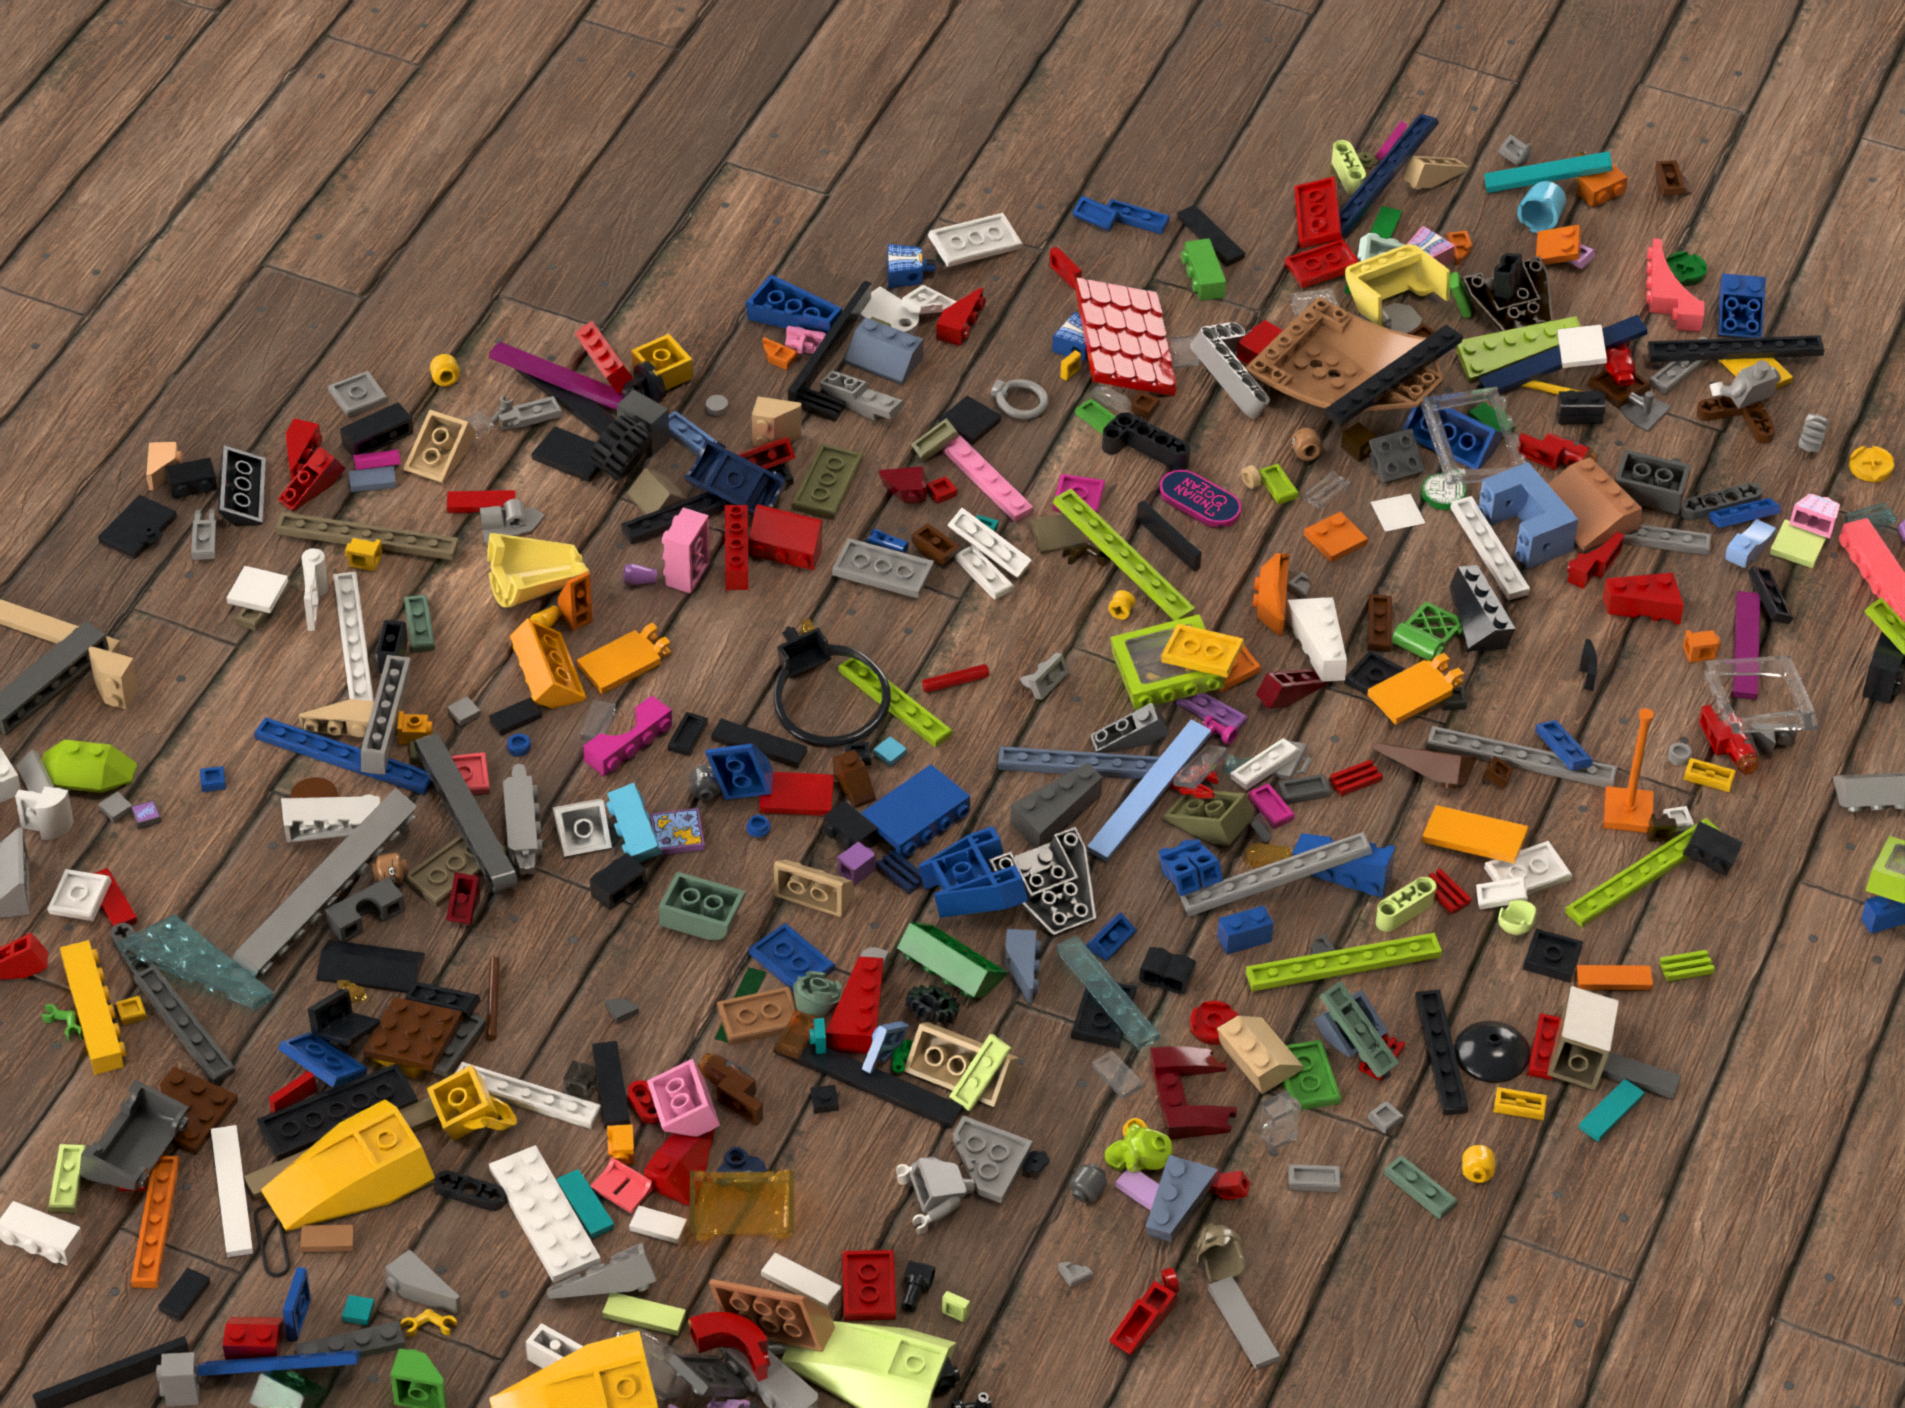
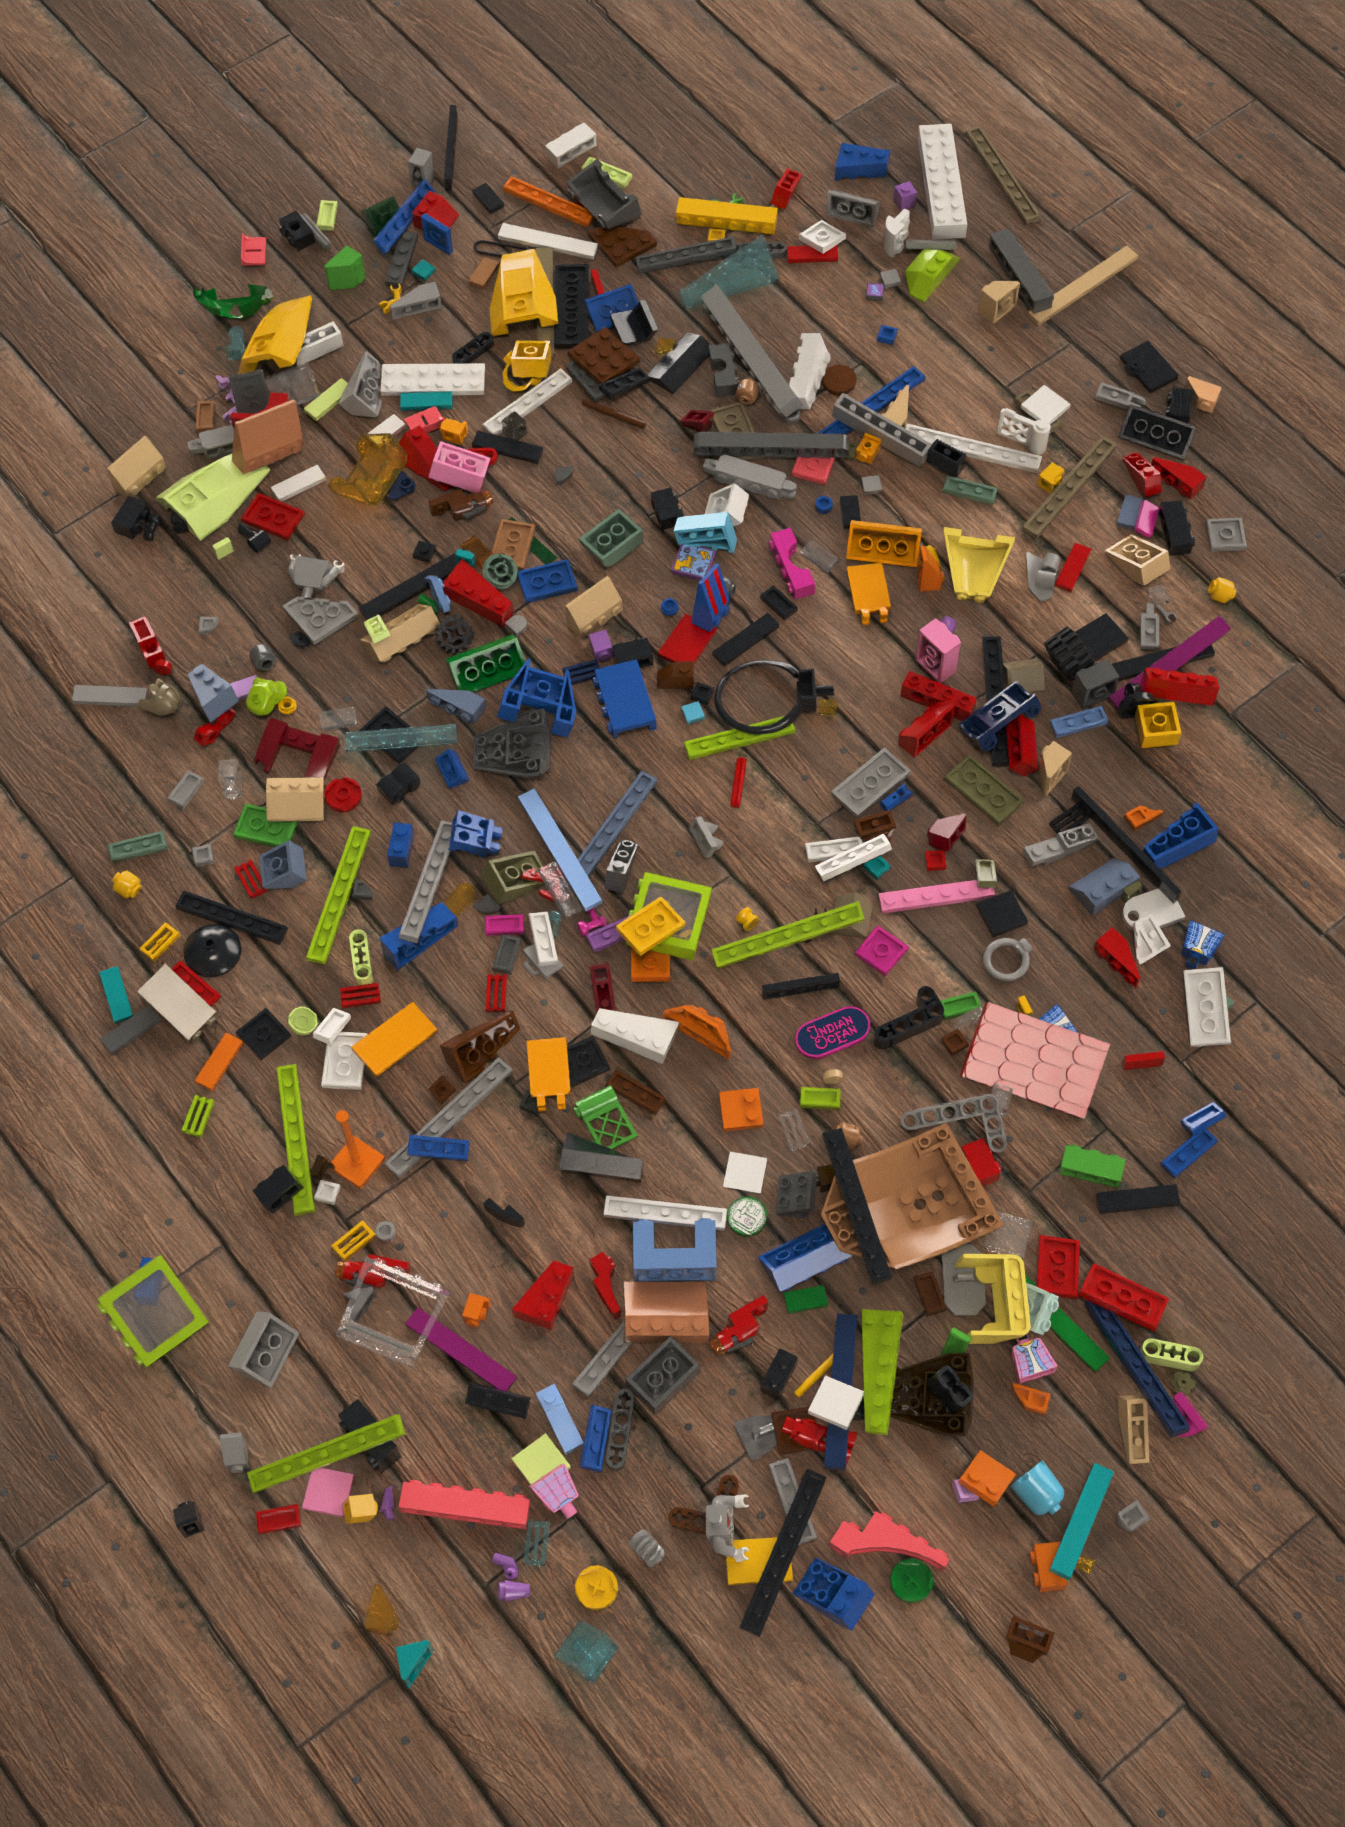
camera: 120 degrees right, 15 degrees up
light grey tile [706,395,728,416] -> none
bright pink hips [785,326,826,354] -> none
dark grey wedge [1010,763,1102,848] -> none
light grey tile [1287,572,1310,599] -> none
sand green hinge [1319,981,1399,1078] -> none
clear windscreen [1421,387,1526,485] -> none

